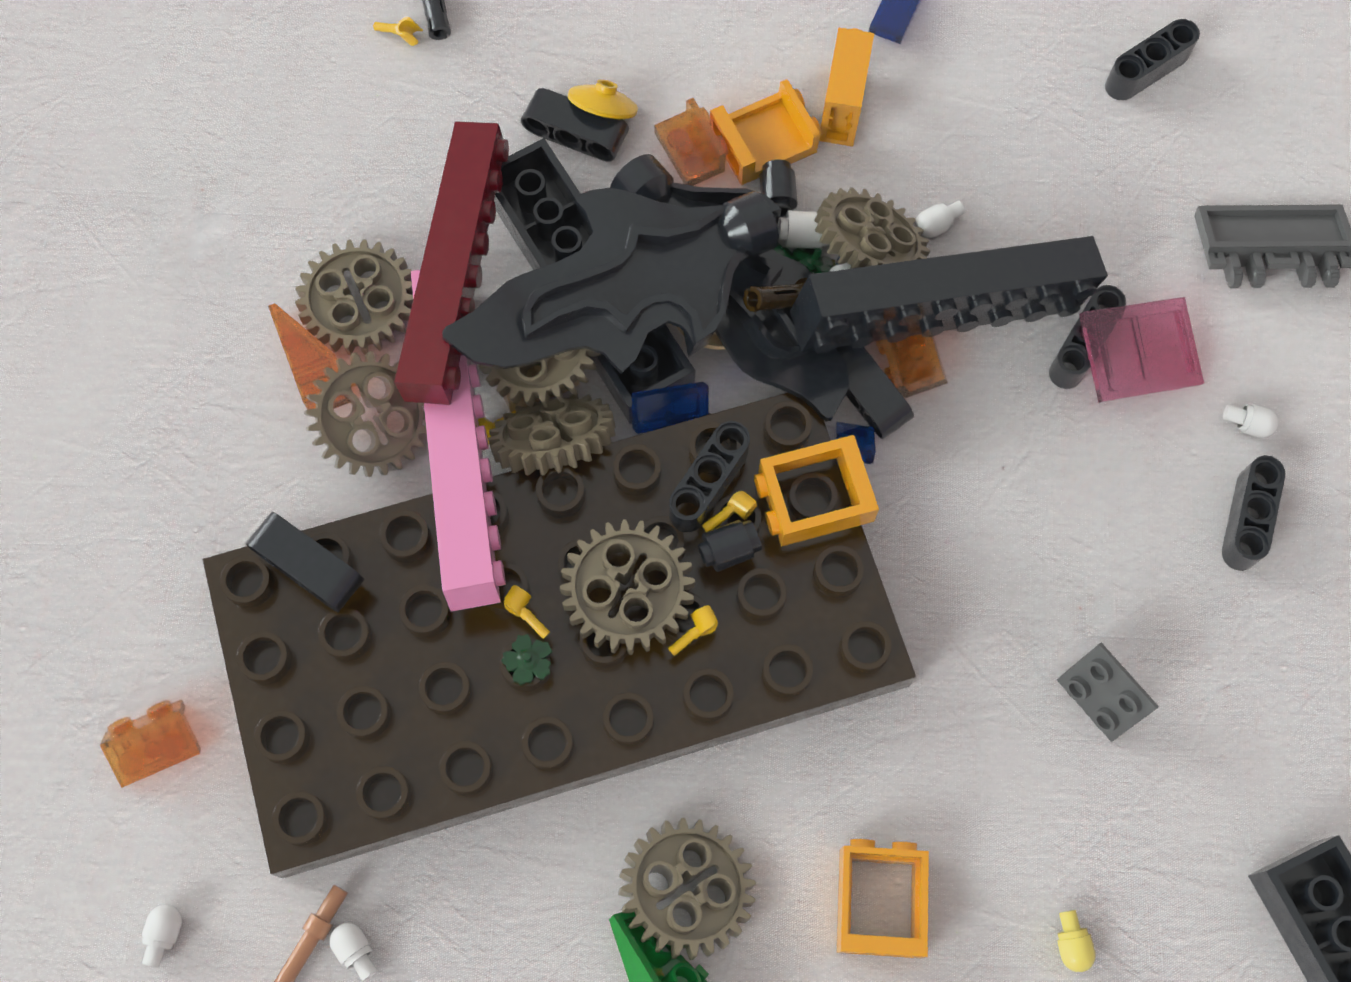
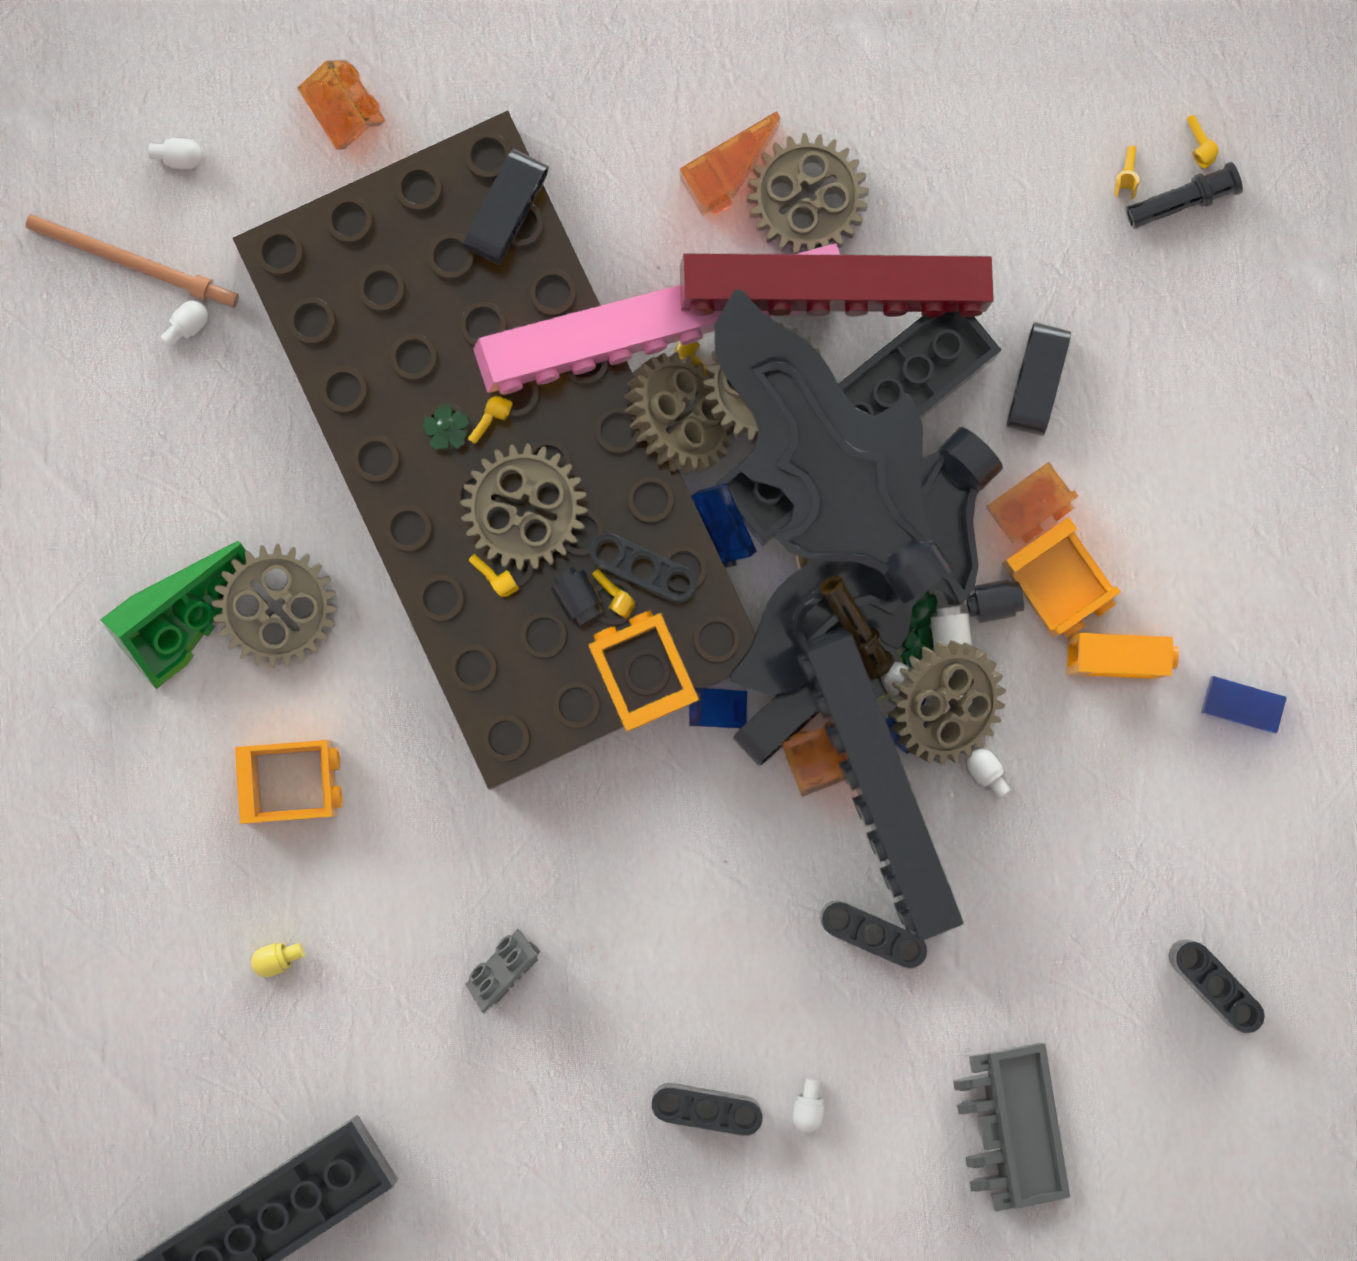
camera: 85 degrees right, 15 degrees up
dark tan gear [304,351,427,477] -> none
yellow dish [568,79,638,119] -> none
clear pink piece [1079,297,1204,403] -> none

